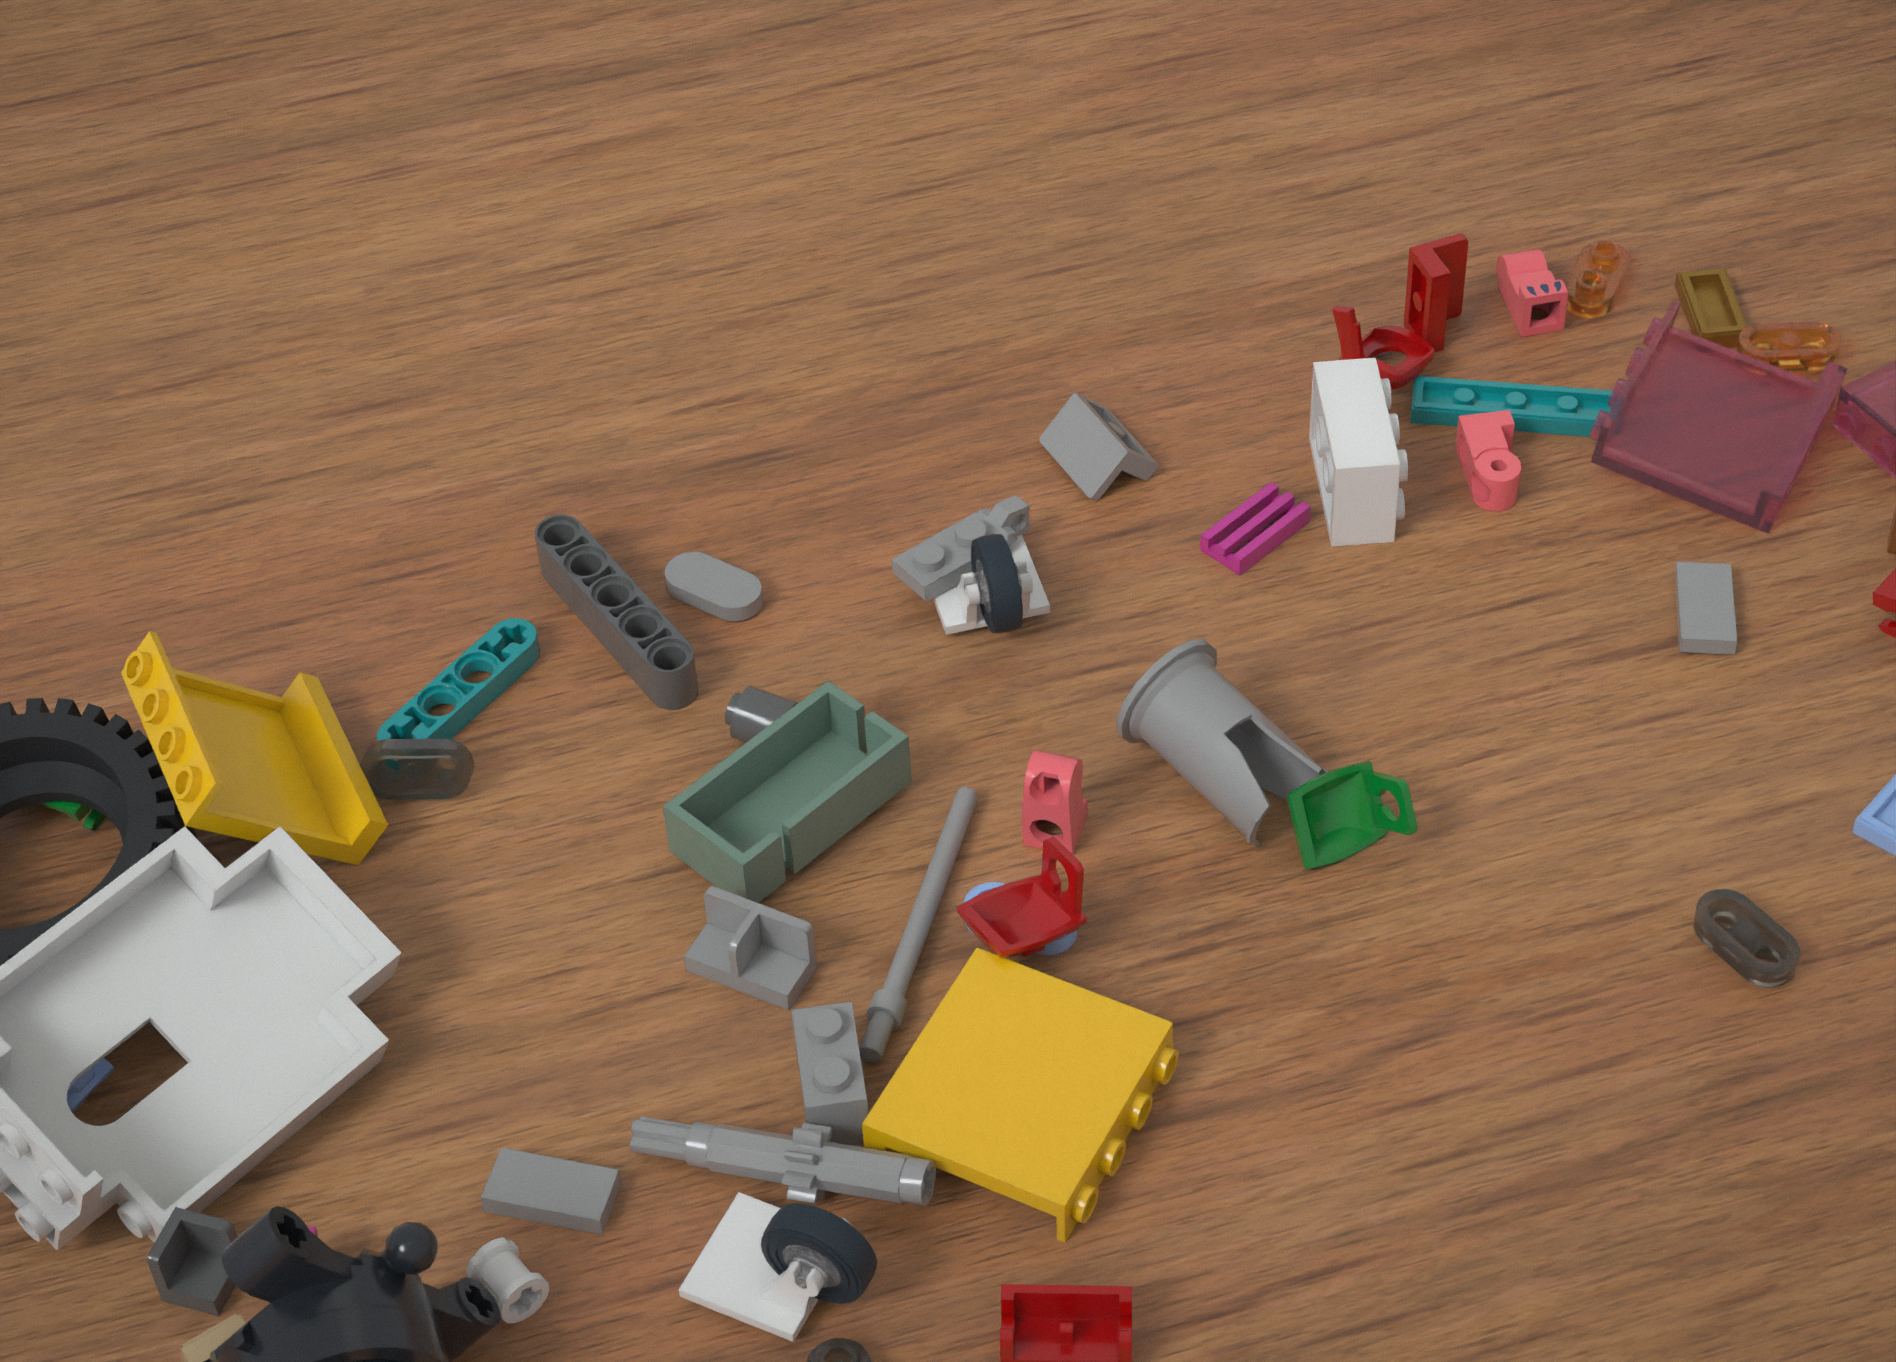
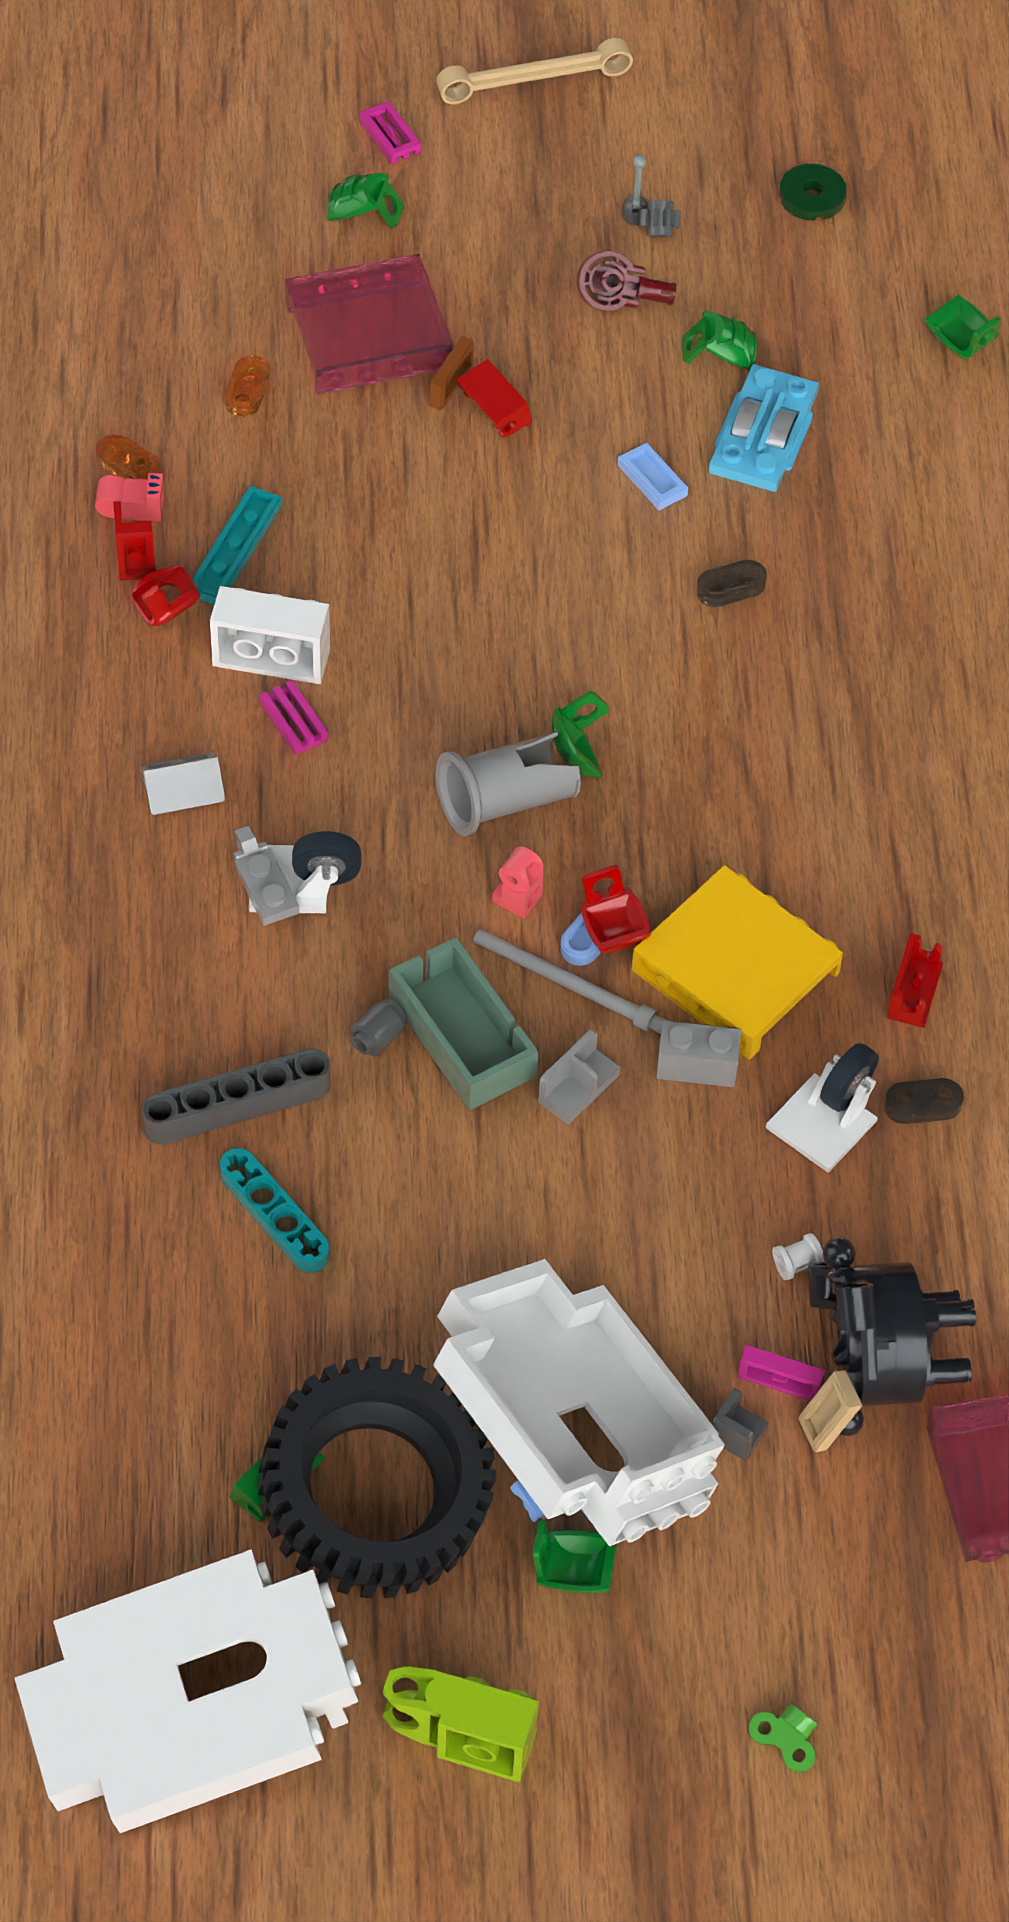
camera: 80 degrees left, 10 degrees up
yellow panel [121,631,388,865] -> none
clear smoke plate [360,739,474,800] -> none
light grey tile [481,1147,622,1235] -> none
light grey piece [629,1116,936,1206] -> none
light grey tile [665,552,763,621] -> none
coral leg [1455,410,1522,511] -> none
clear pink panel [1589,301,1848,534] -> none
light grey tile [1674,561,1737,655] -> none
pearl gold tile [1675,268,1750,351] -> none

